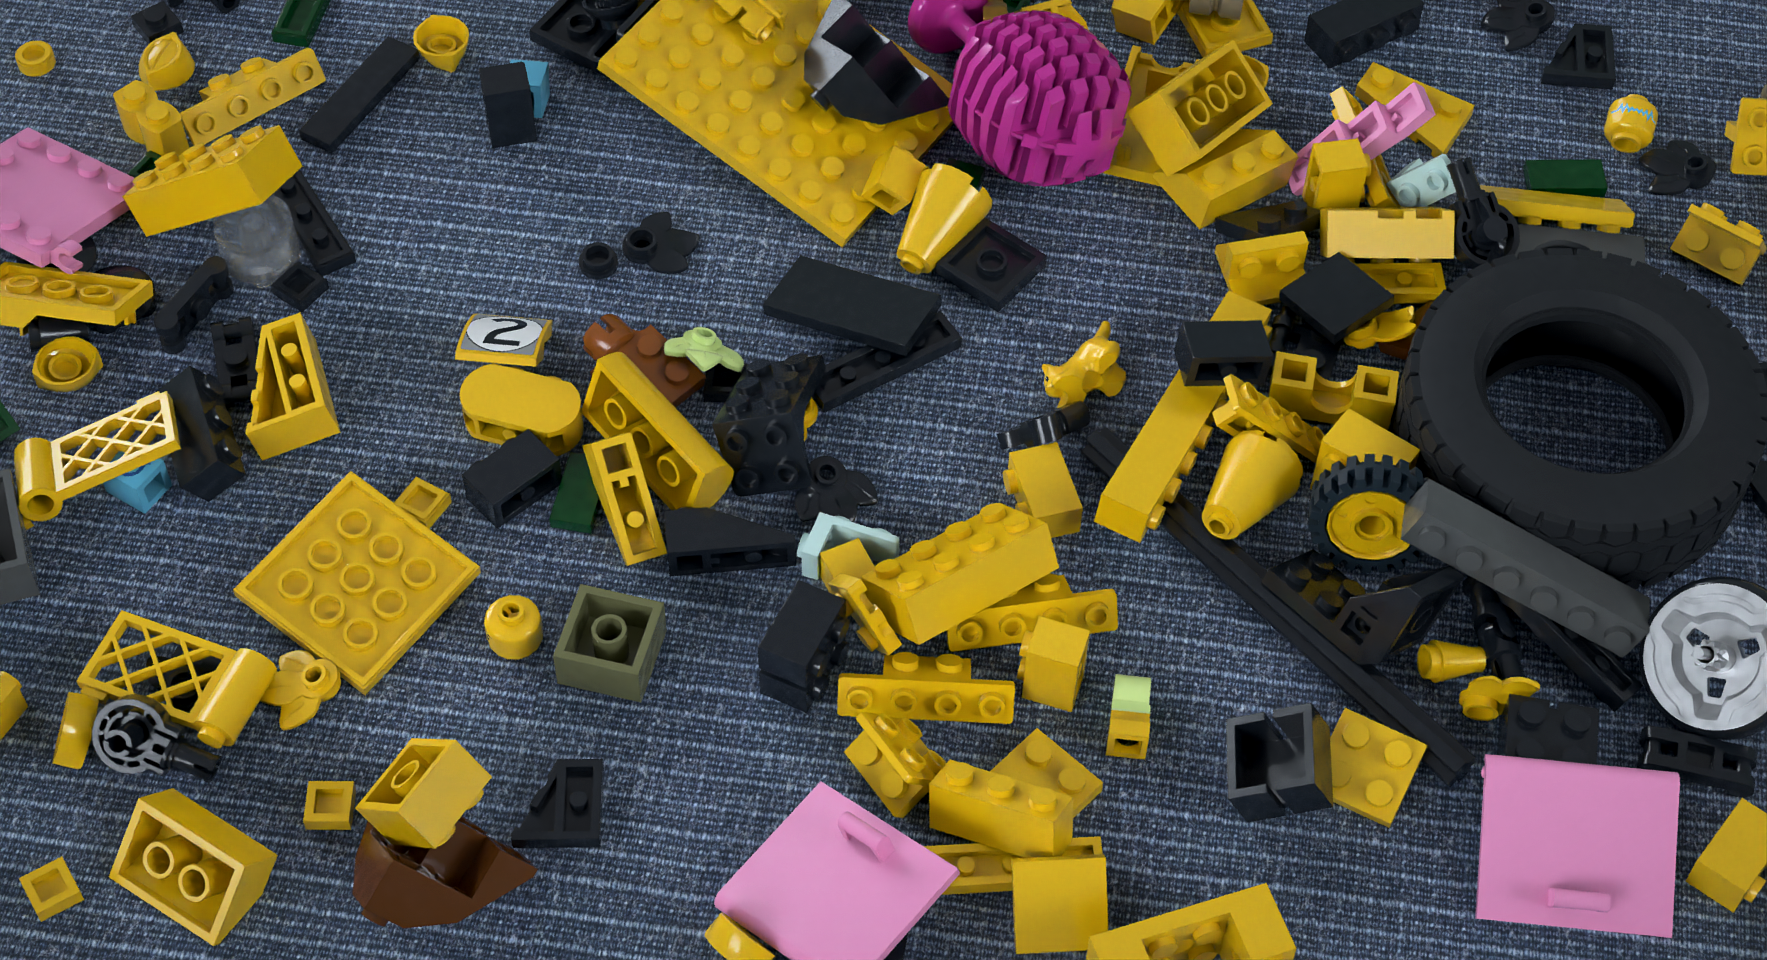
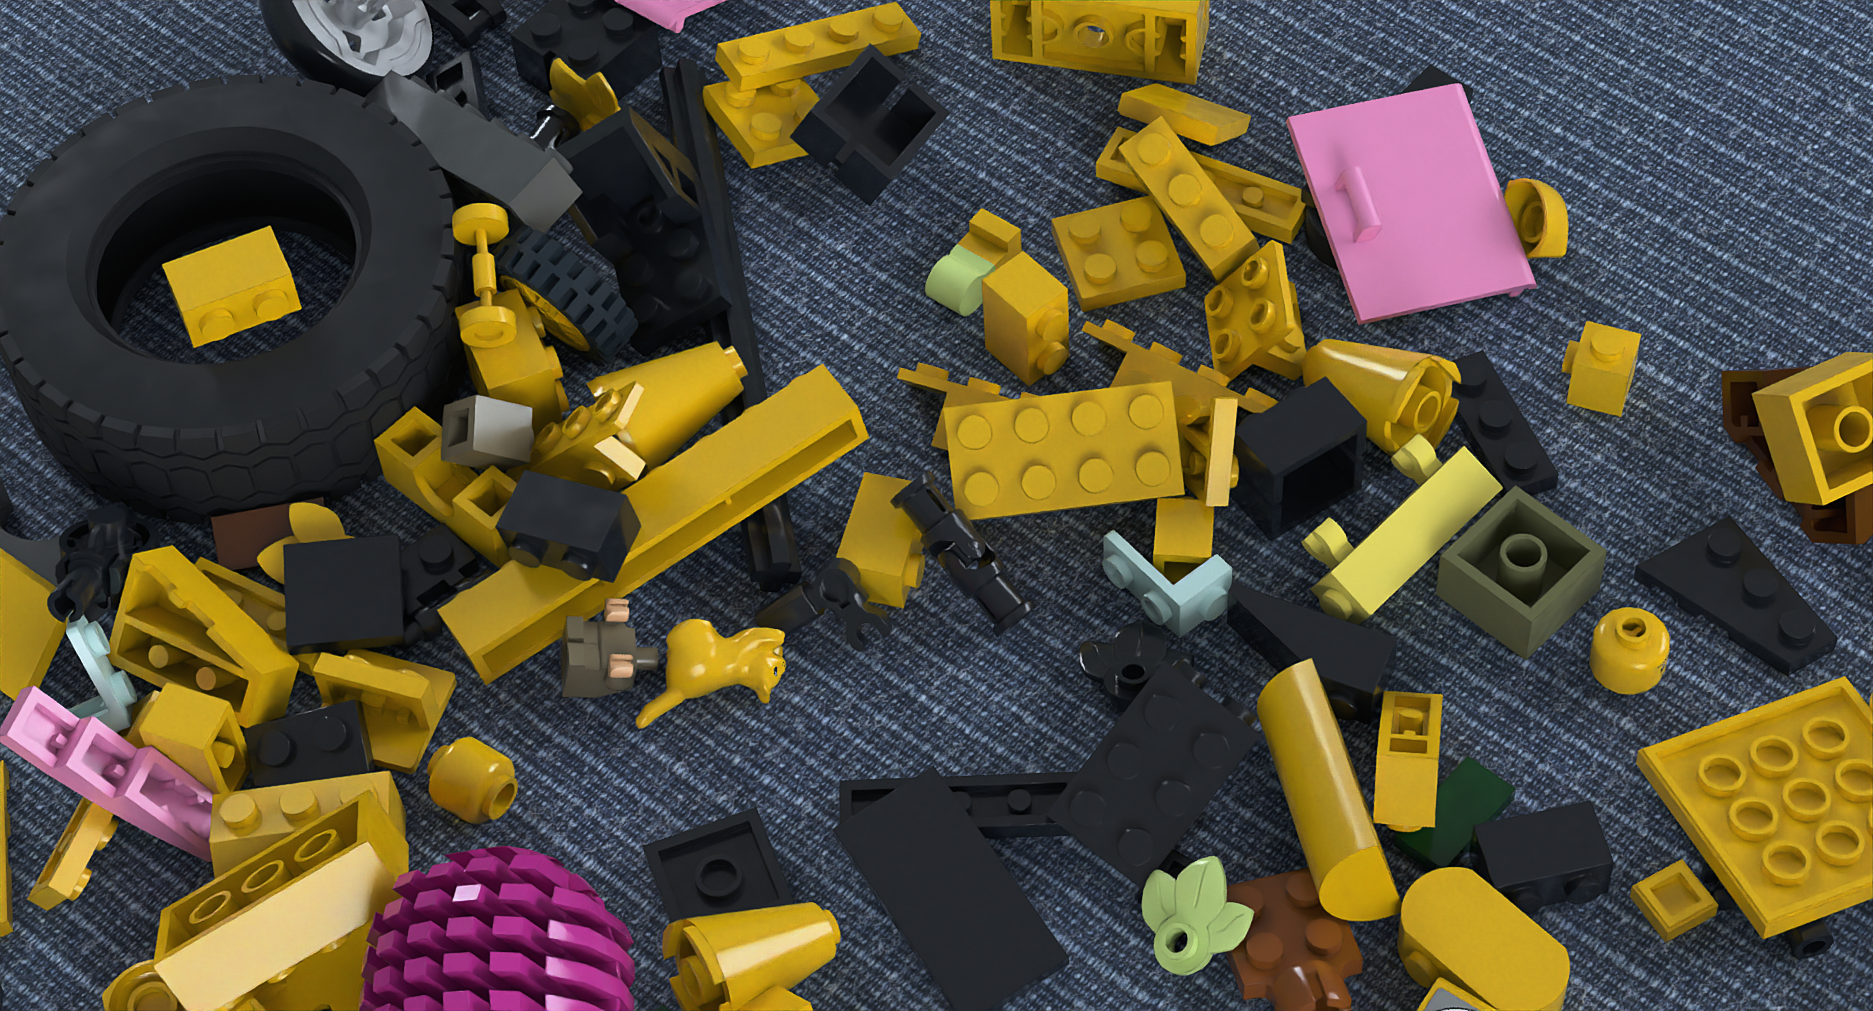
camera: 145 degrees left, 0 degrees up
black wing [511,759,604,848] -> none
none -> yellow brick [162,226,302,348]
none -> yellow head [427,736,518,825]
none -> dark tan brick [441,395,534,471]
none -> yellow wheel [452,203,517,348]
none -> dark tan piece [560,598,658,698]
none -> yellow plate [715,1,921,93]
none -> black piece [890,471,1037,637]
none -> yellow cone [1301,339,1461,457]
none -> light yellow brick [1301,434,1503,625]
none -> black plate [1451,350,1559,498]
none -> yellow brick [1562,321,1641,417]
none -> black wing [1634,516,1838,677]

